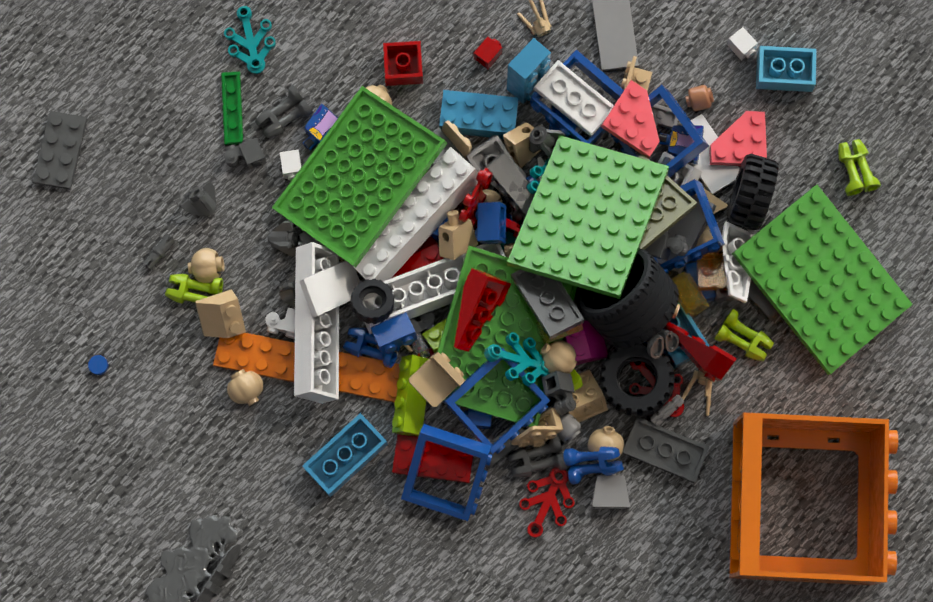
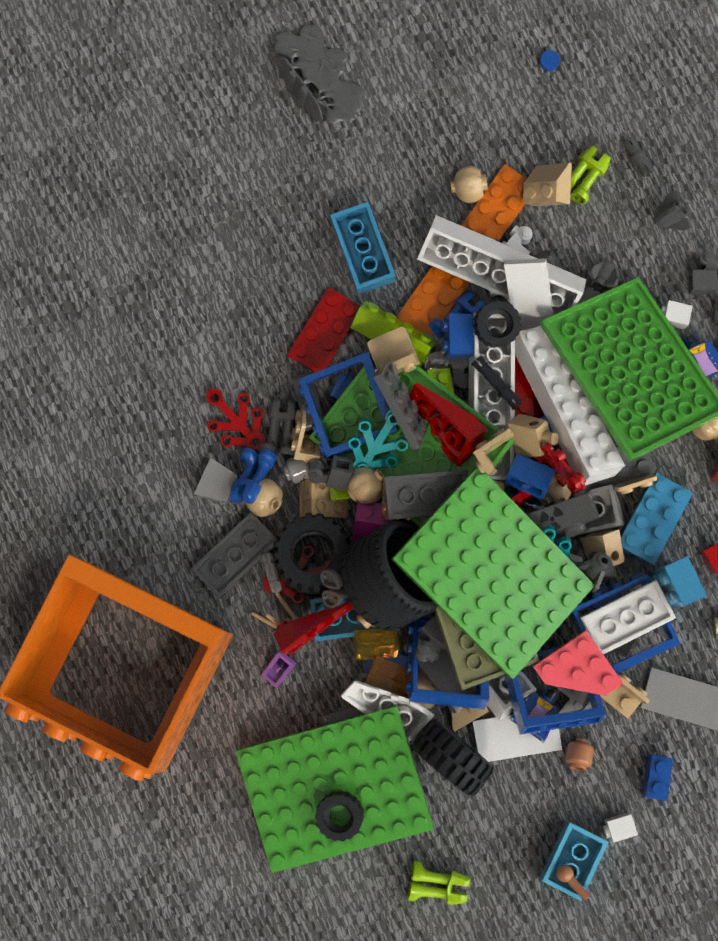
camera: 115 degrees right, 5 degrees up
tan plant [188,248,225,283] -> none
blue window [401,424,493,521] -> none
coral plate [709,111,767,166] -> none
lime piece [714,309,774,361] -> none
none -> medium lavender slope [261,650,298,688]
none -> black tyre [315,790,364,842]
none -> dark grey plate [374,359,427,450]
none -> black pin [471,355,523,410]
none -> tan bracket [473,428,514,476]
none -> nougat bar [556,865,591,901]
none -> blue brick [642,754,673,801]

